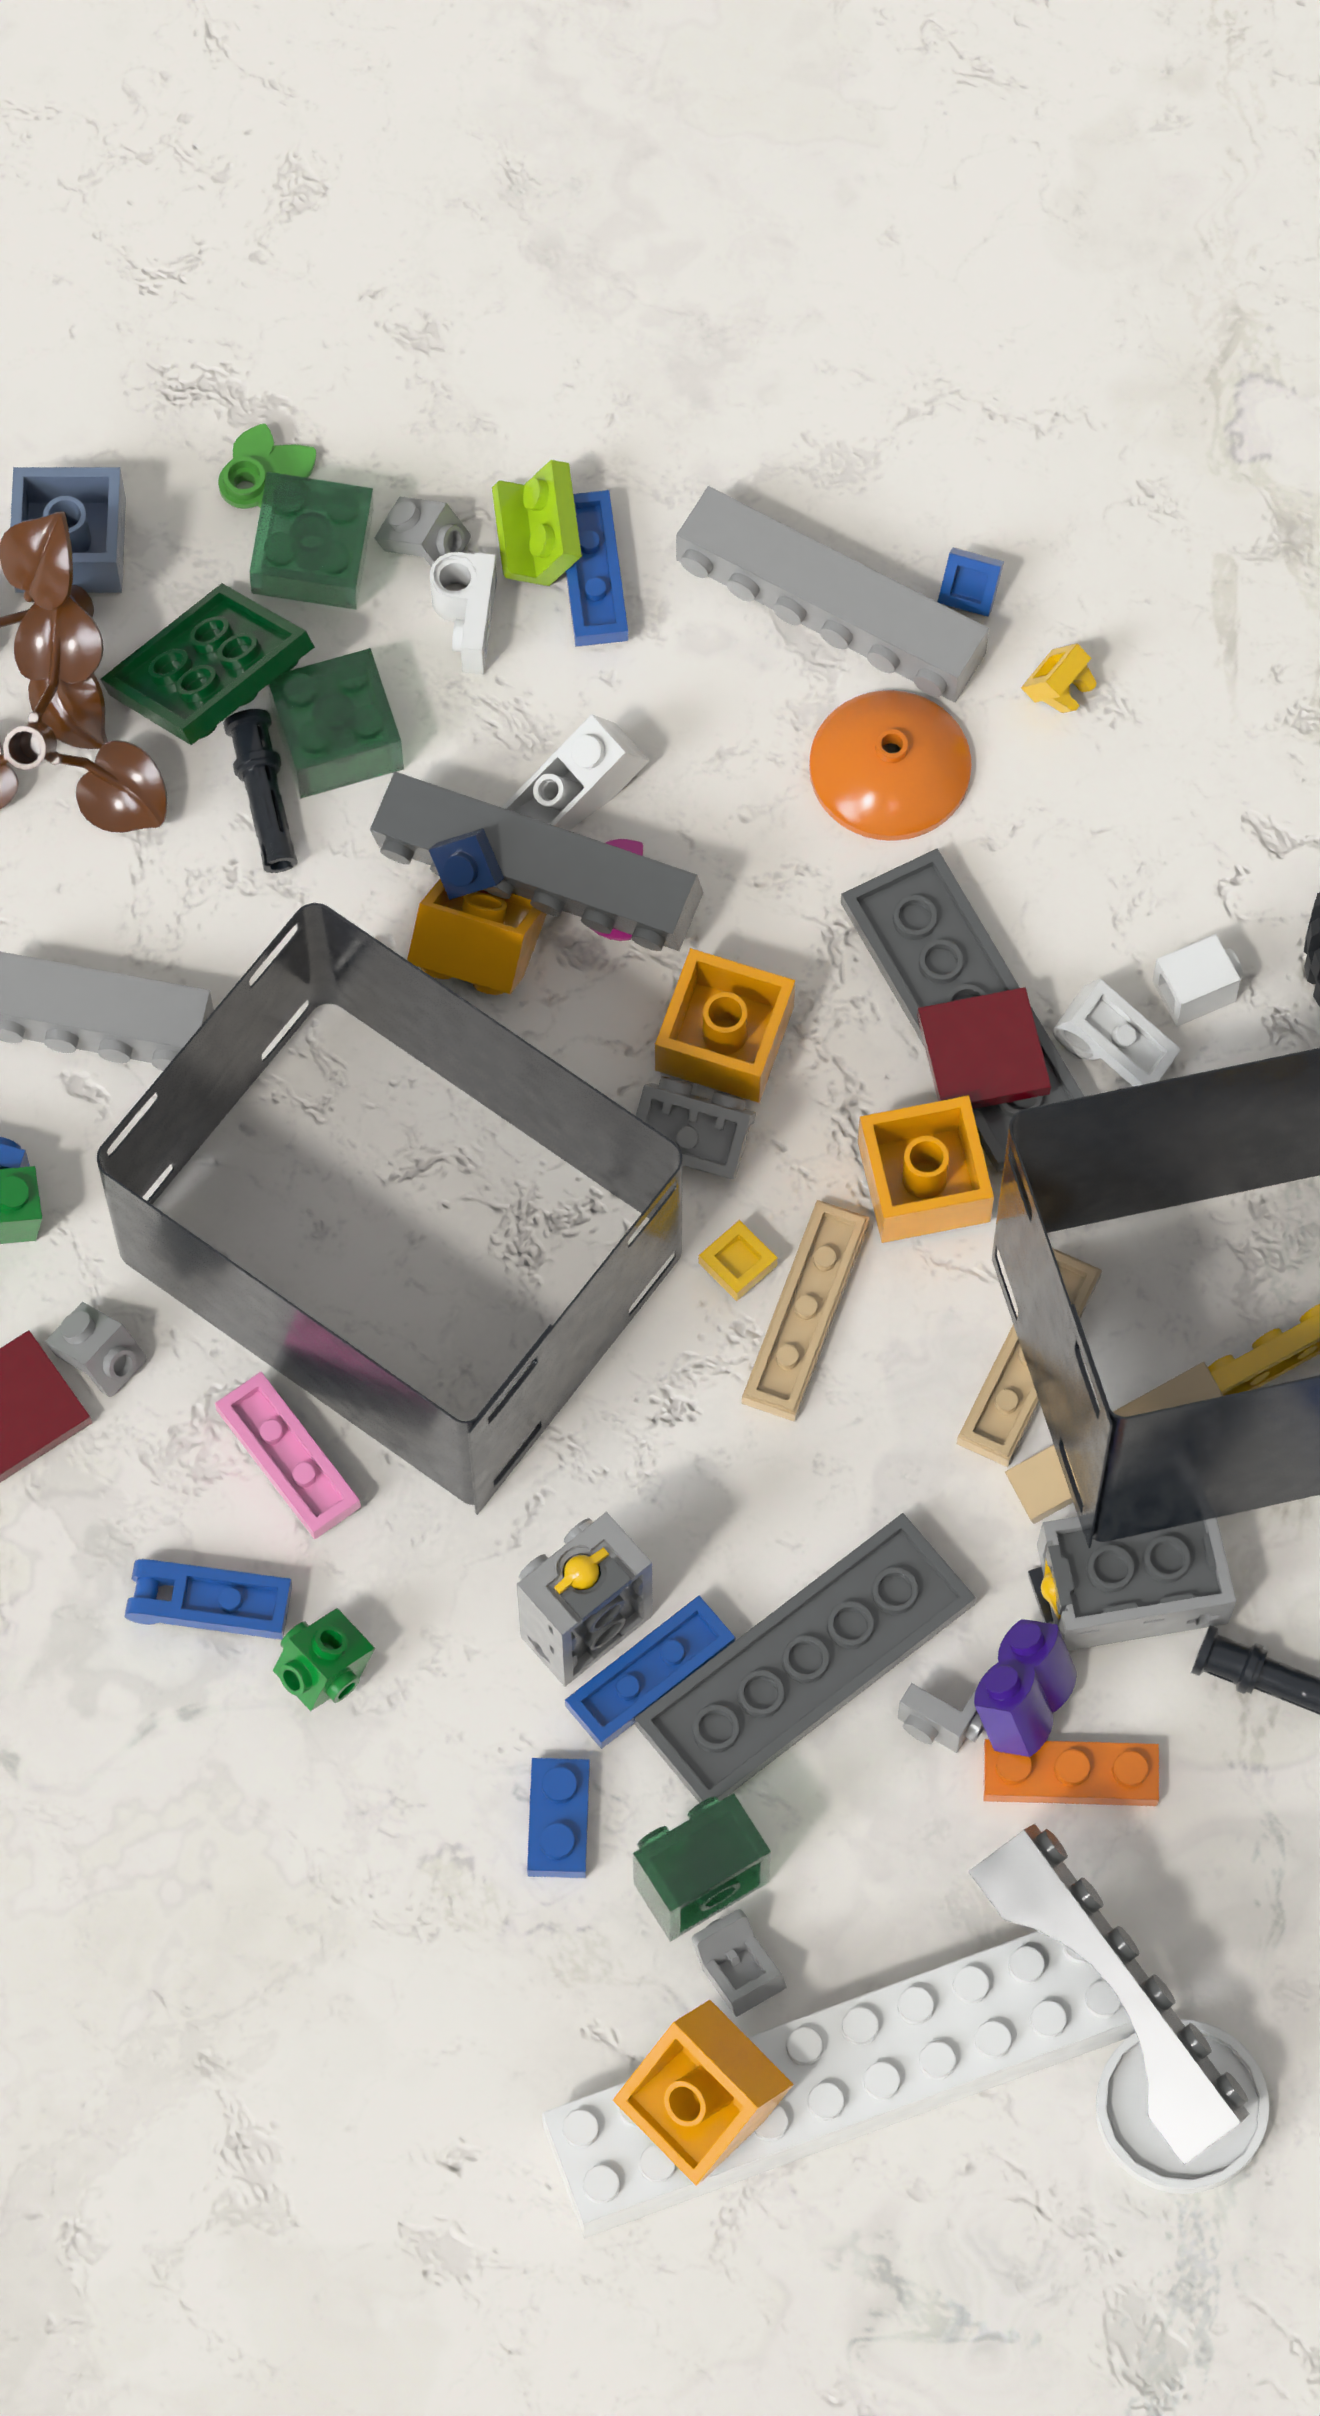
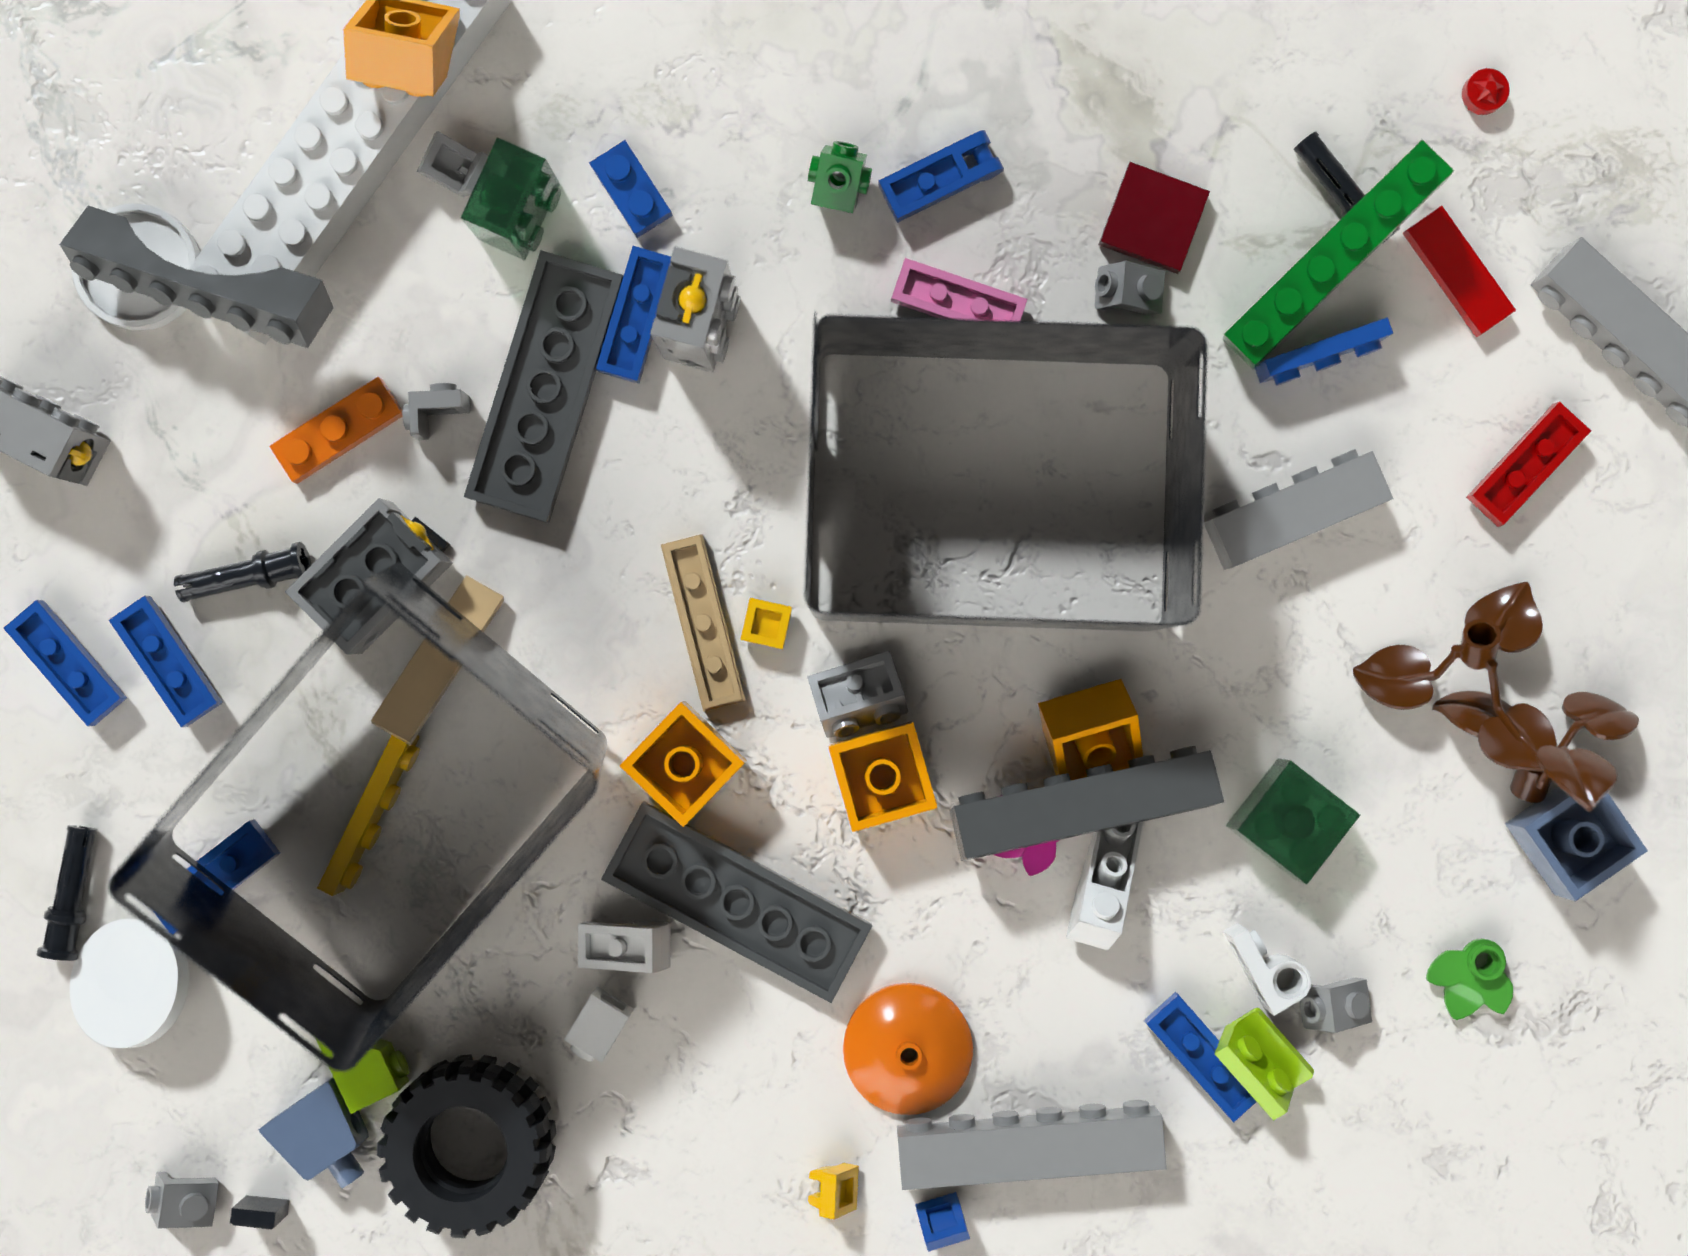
camera: 145 degrees right, 20 degrees up
dark green plate [100,583,315,745] -> none
black pin [223,709,298,873] -> none
clear green brick [249,472,374,610] -> none
dark blue plate [429,828,504,900] -> none
dark red tile [917,987,1051,1109] -> none
tan tile [956,1248,1102,1467] -> none
dark purple brick [974,1619,1077,1757] -> none

